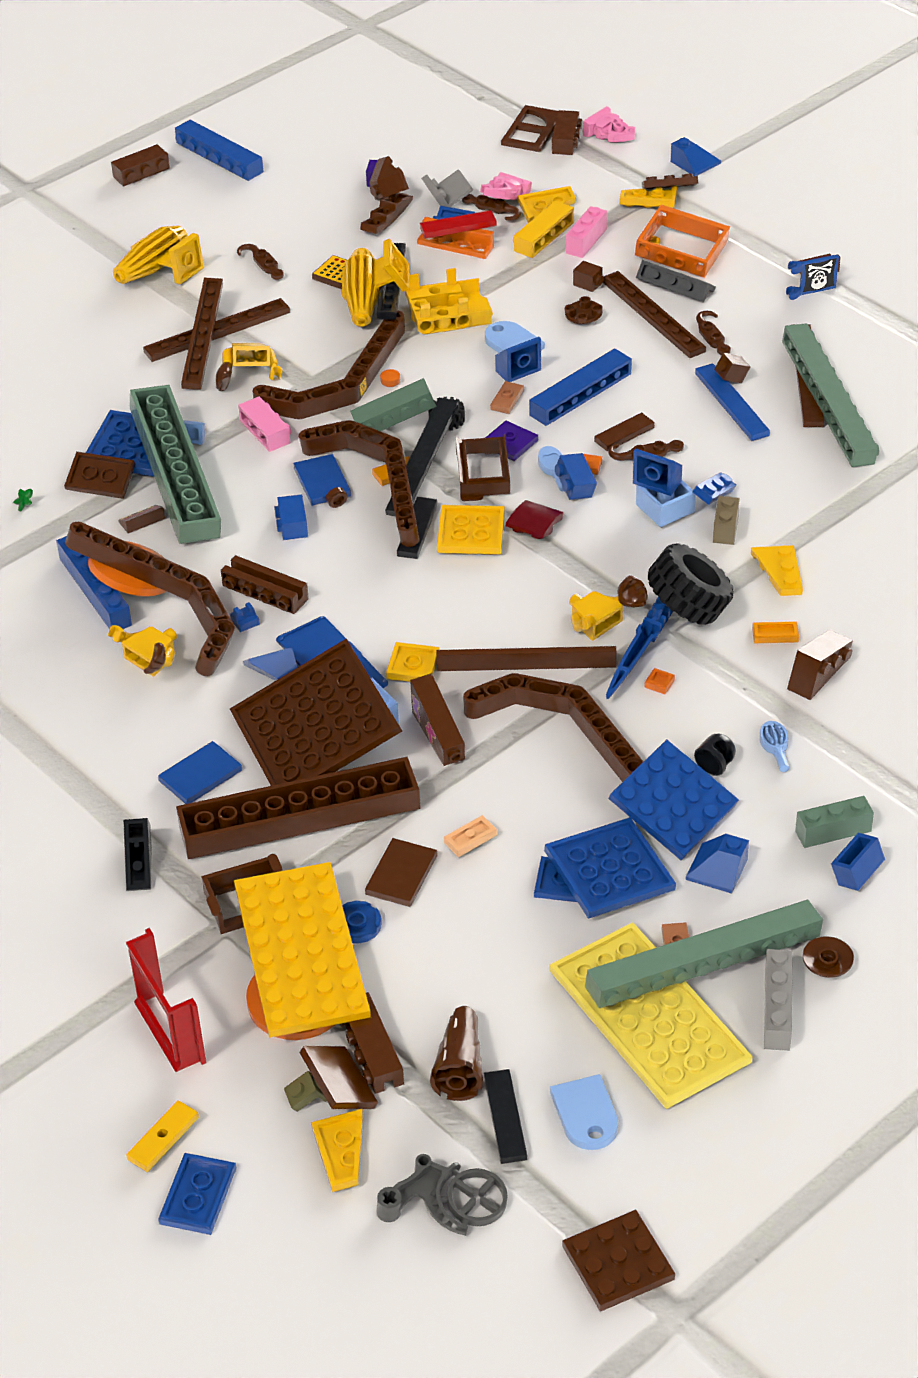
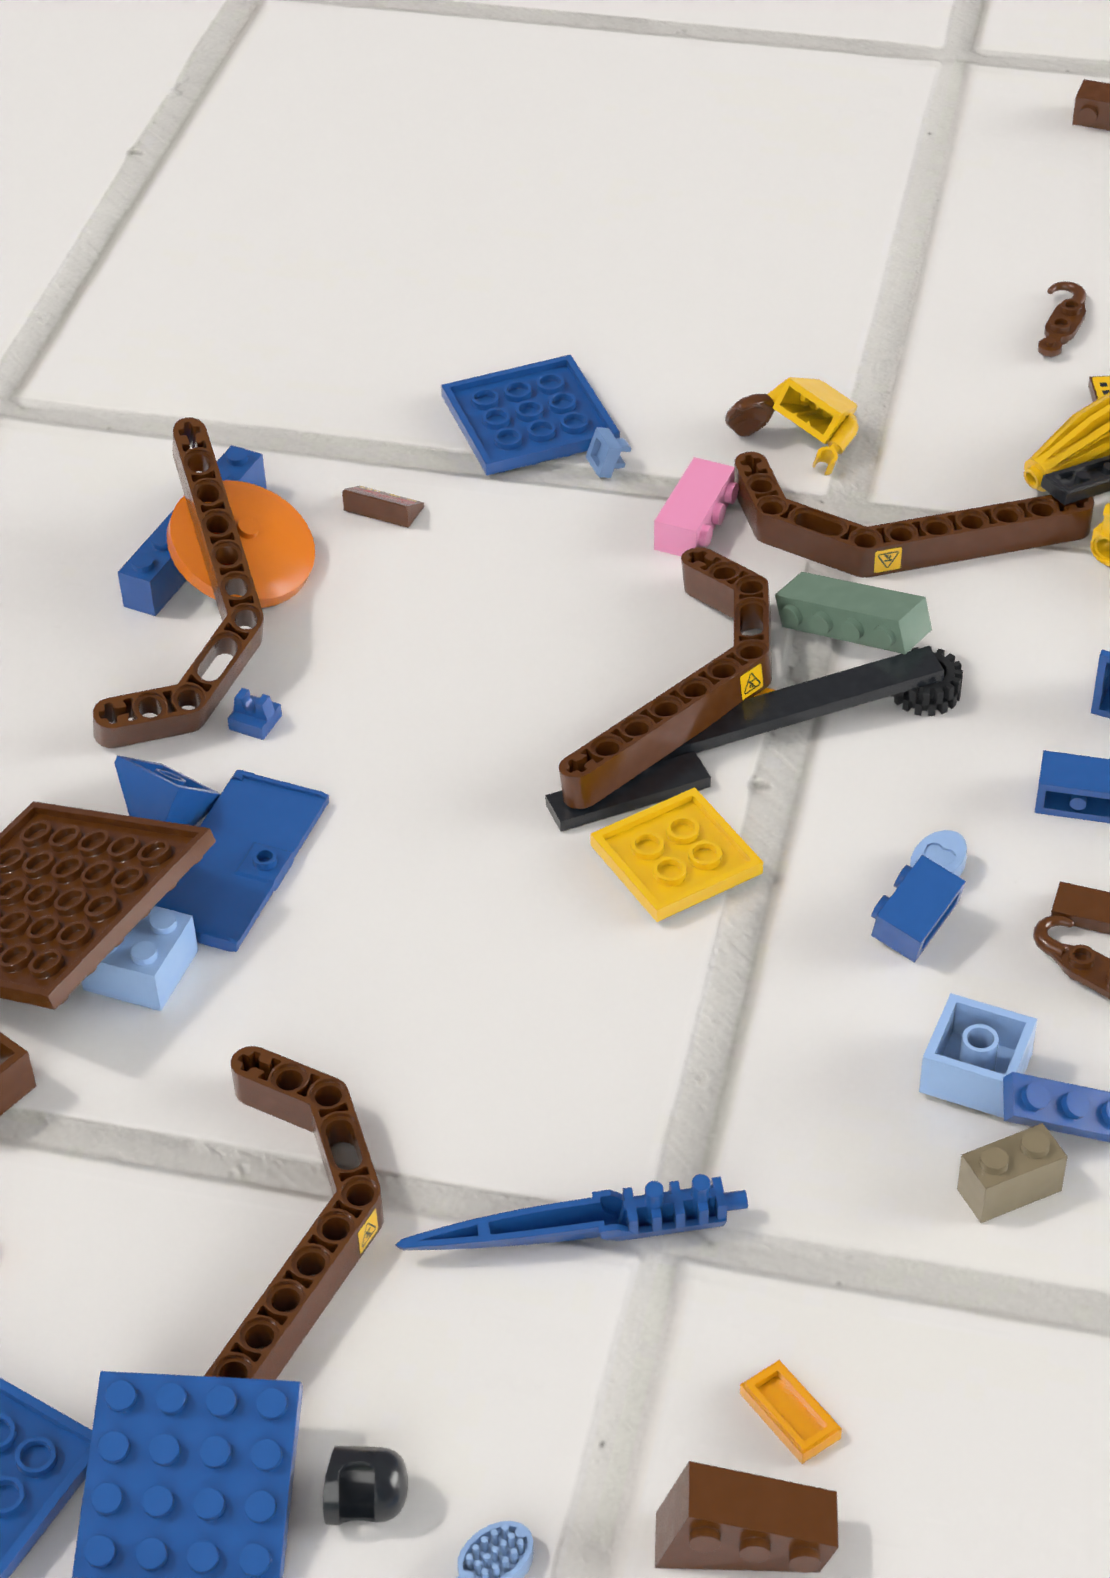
camera: 55 degrees right, 0 degrees up
green plant [13,489,33,512] -> none
reddish brown tile [64,451,135,499] -> none
yellow torso [108,625,177,677] -> none
yellow piece [113,225,204,284] -> none
sand green brick [130,385,221,544] -> none
reddish brown tile [143,298,290,362] -> none
reddish brown plate [181,277,223,390] -> none
reddish brown brick [221,555,309,614] -> none
blue brick [274,494,308,540] -> none
blue tile [293,454,351,506] -> none
reddish brown tile [326,487,347,508] -> none
orange tile [380,369,400,387] -> none
yellow plate [386,642,439,682] -> none
reddish brown slope [410,673,465,766] -> none
reddish brown tile [436,646,617,671] -> none
reddish brown piece [455,434,510,501] -> none
dark purple plate [485,420,538,461] -> none
nougat plate [490,381,524,414] -> none
dark red slope [505,500,563,539] -> none
yellow torso [569,575,648,641] -> none
orange tile [583,454,602,475] -> none
blue slope [633,449,682,496] -> none
orange tile [645,668,675,694] -> none
black tyre [648,543,734,625] -> none
yellow wing [751,545,803,596] -> none

